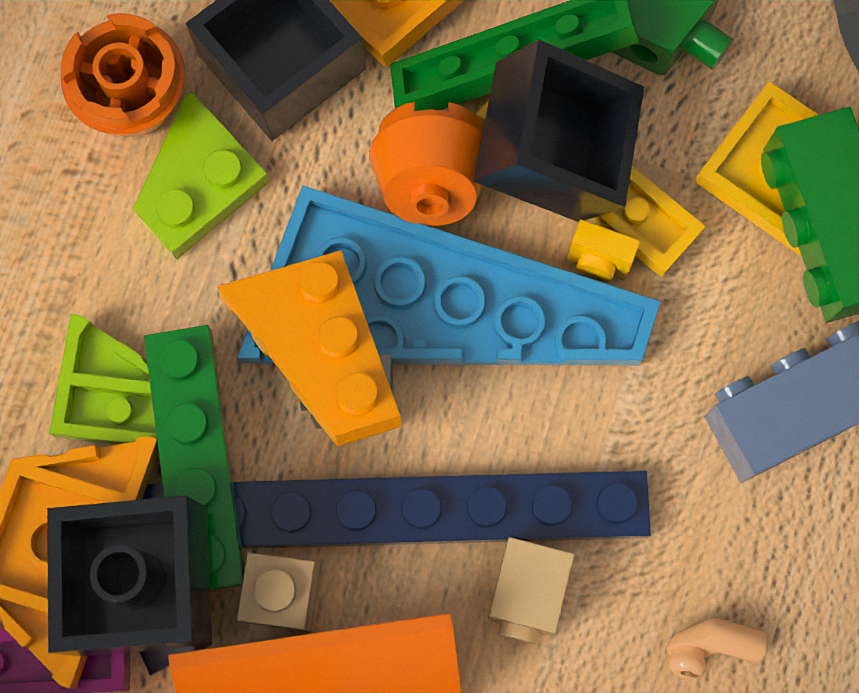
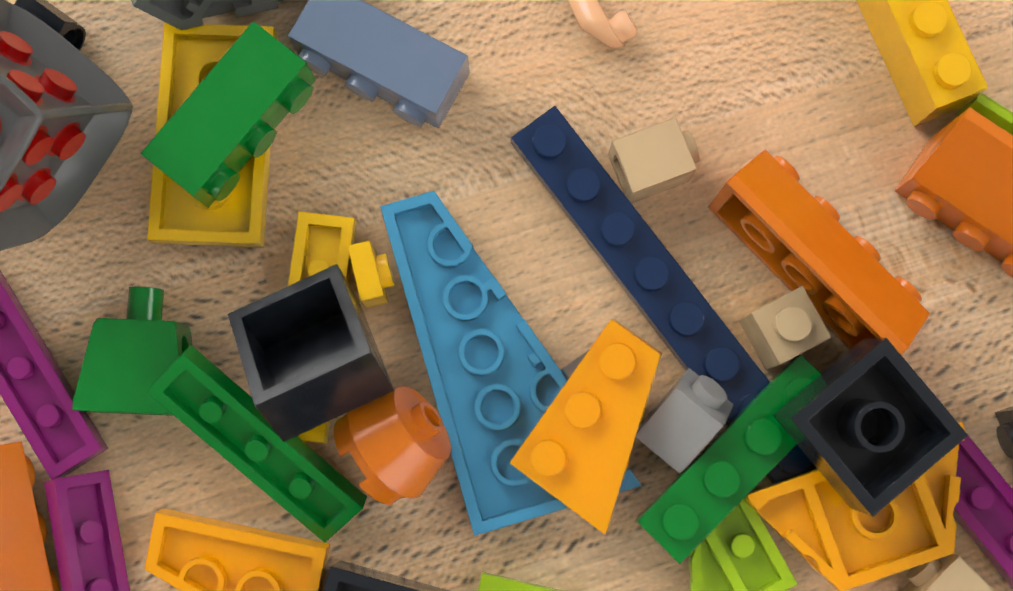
camera: 125 degrees left, 5 degrees up
none -> light grey brick [636,368,734,473]

